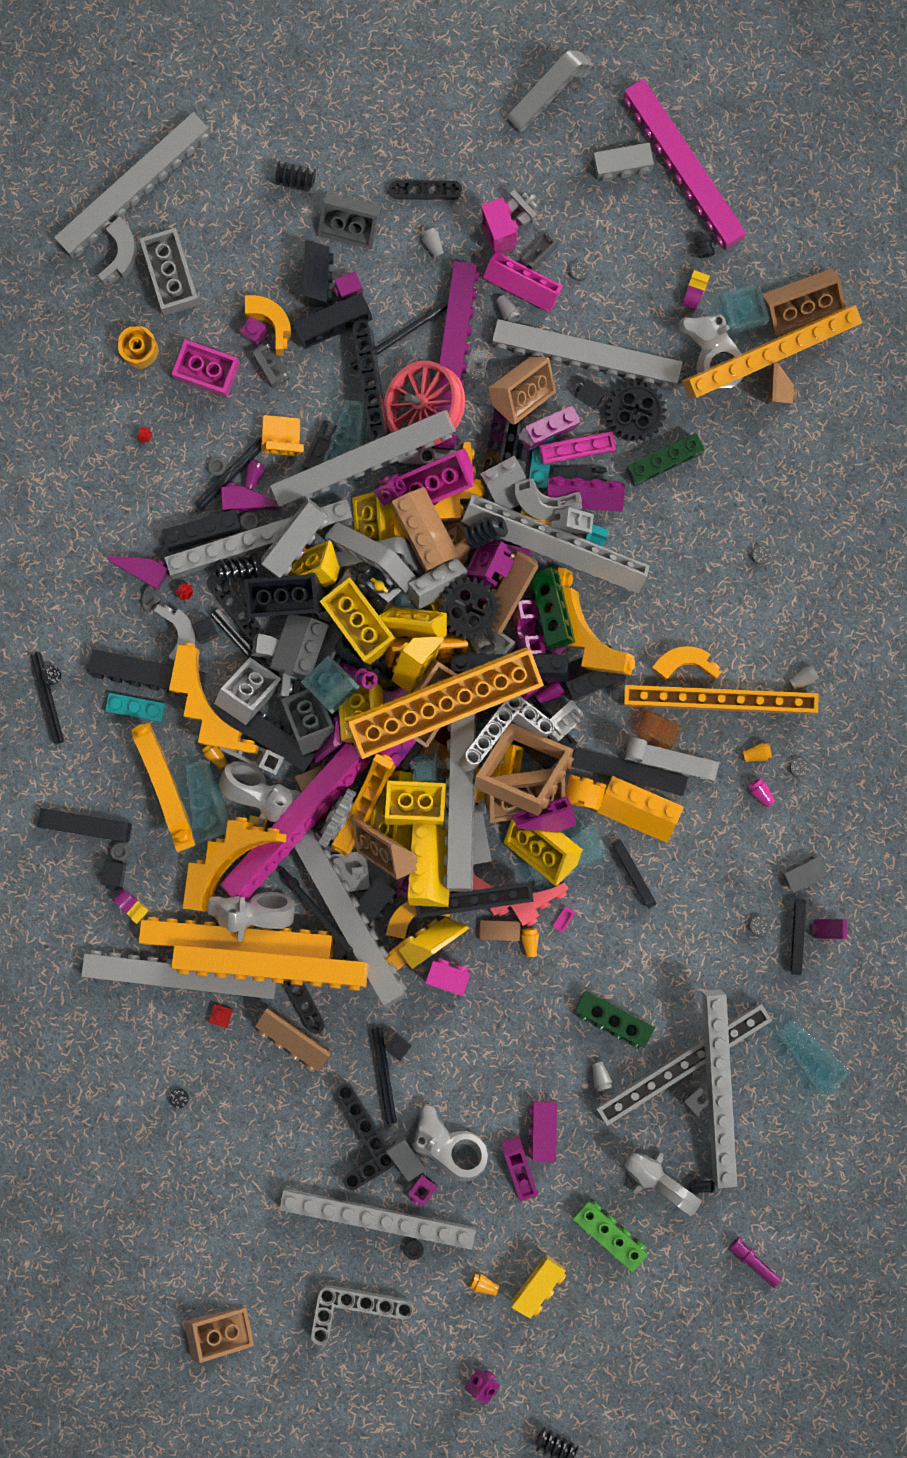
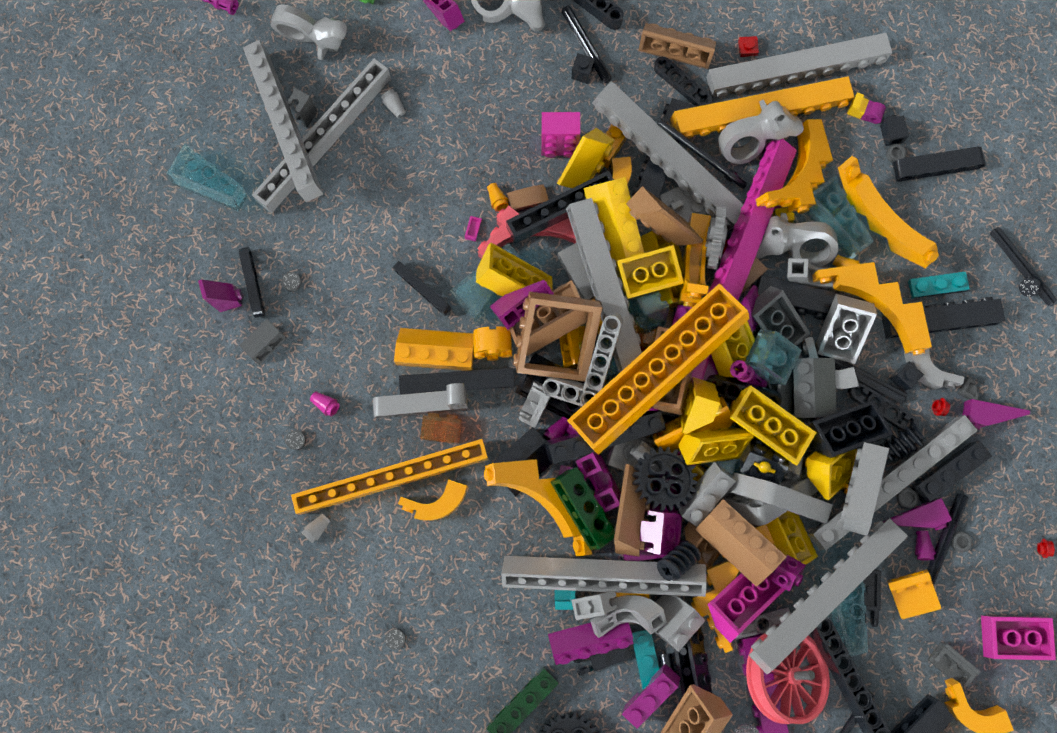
camera: 155 degrees right, 5 degrees down
light orange brick [172,945,369,991] -> none
magenta brick [240,316,268,347] -> none
magenta brick [529,1101,557,1162] -> none
dark pink tile [538,432,616,465] -> none
dark green brick [575,990,655,1050] -> none
black pin [689,1179,715,1195] -> none
light orange cone [743,742,773,762] -> none

